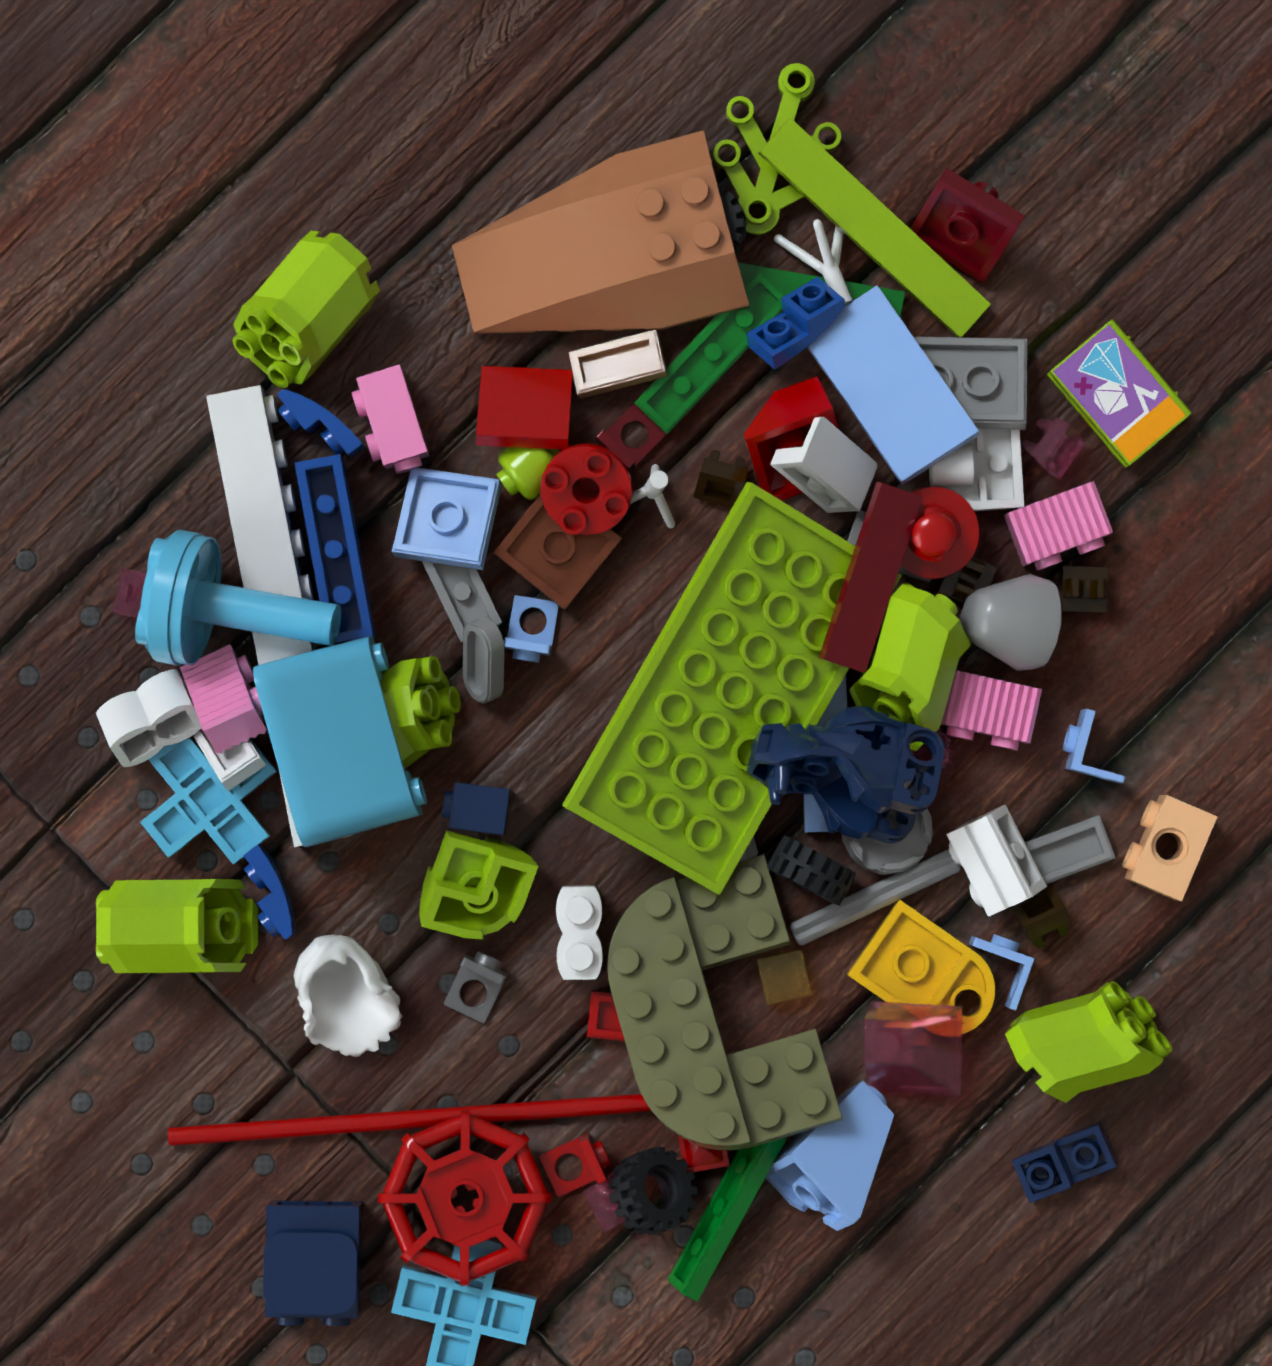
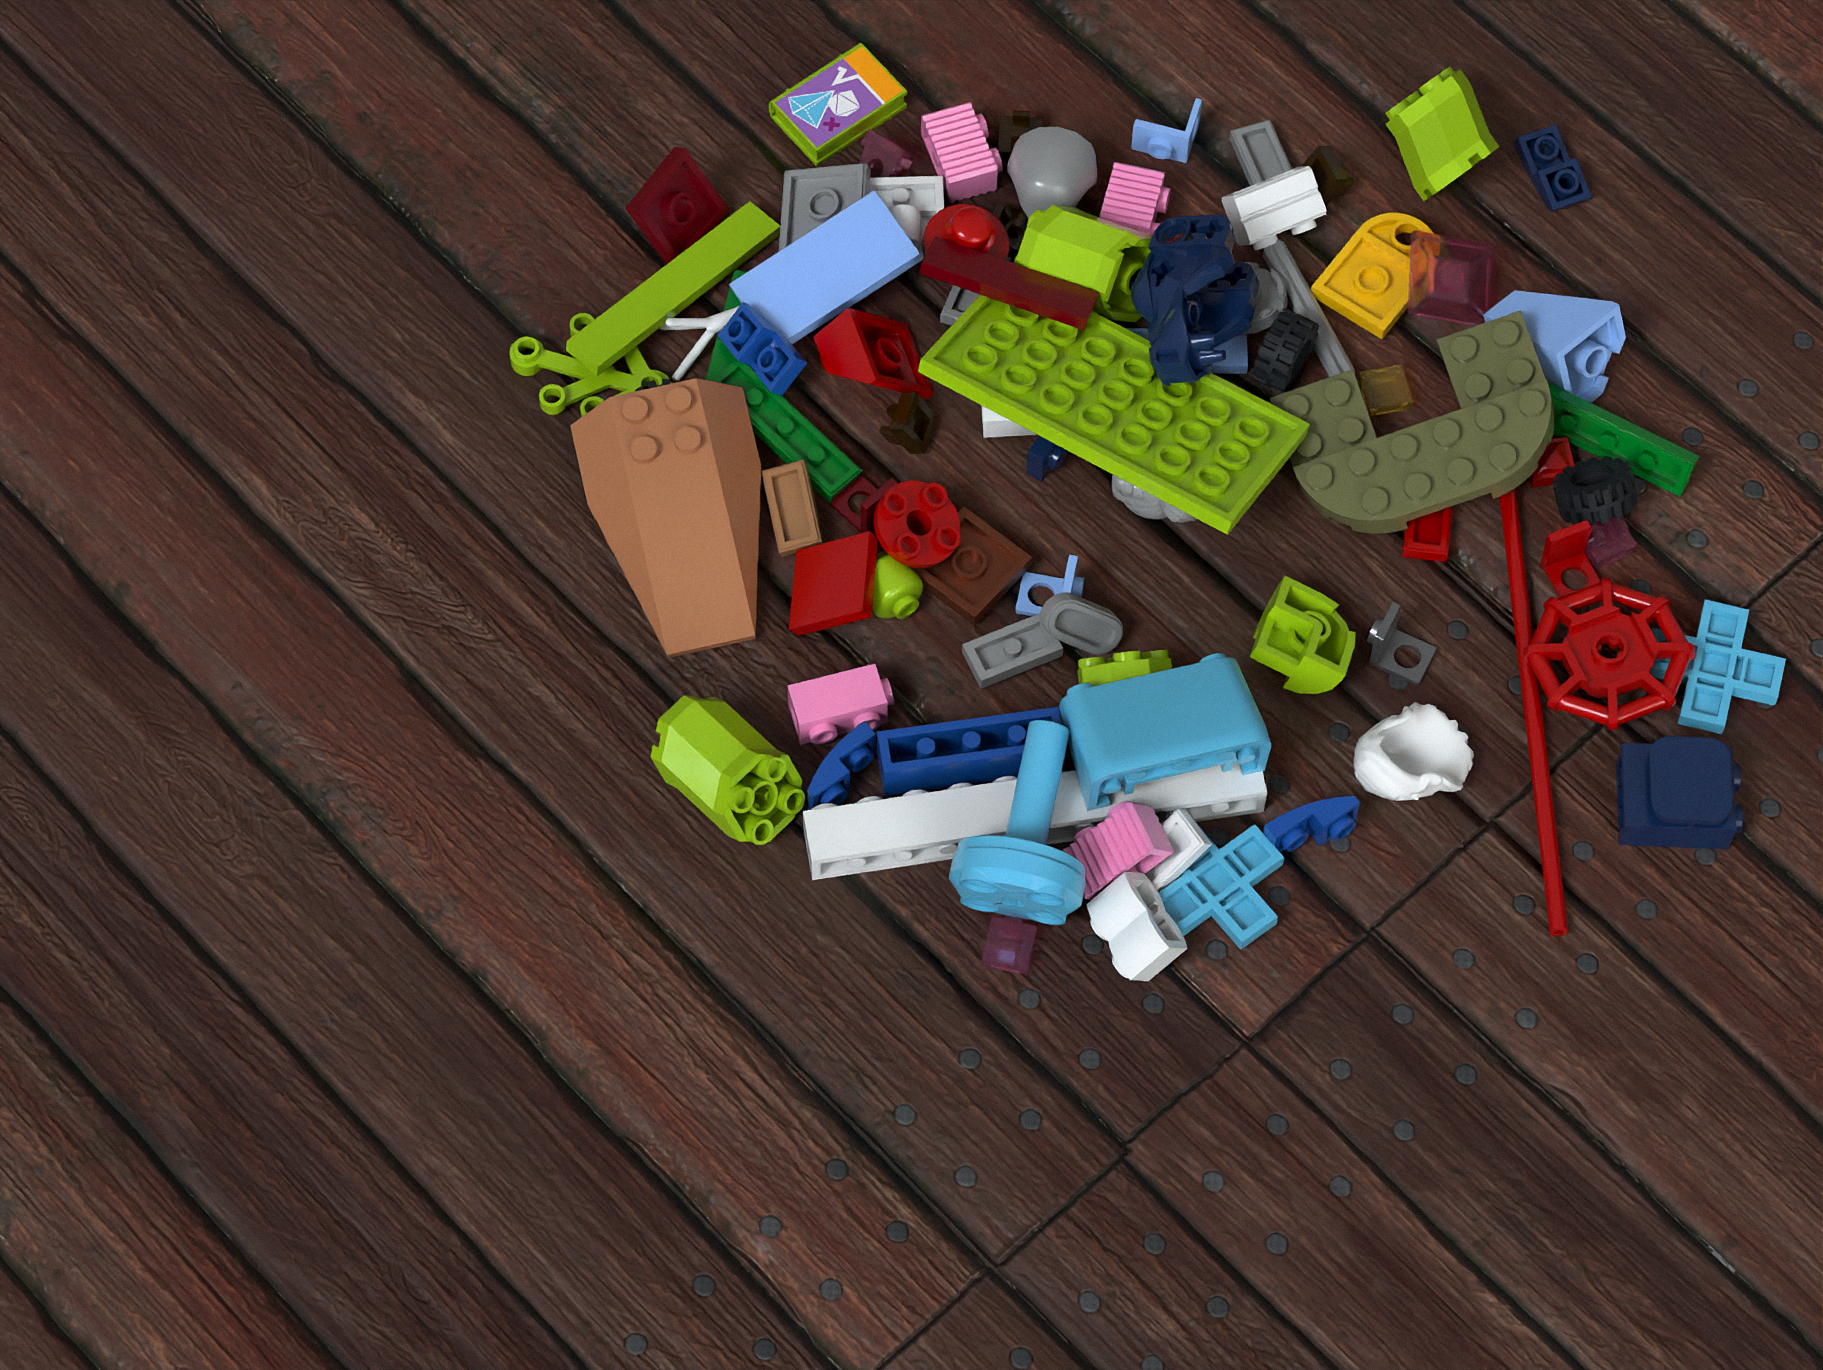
camera: 85 degrees left, 25 degrees down
lime brick [96,879,258,973] -> none
light blue tile [392,468,502,570] -> none
dark blue brick [442,782,511,835] -> none
white brick [556,885,603,980] -> none
white plant [630,464,675,528] -> none
white panel [770,417,878,513] -> none
light blue bracket [969,934,1034,1011] -> none
light nougat brick [1122,795,1217,902] -> none

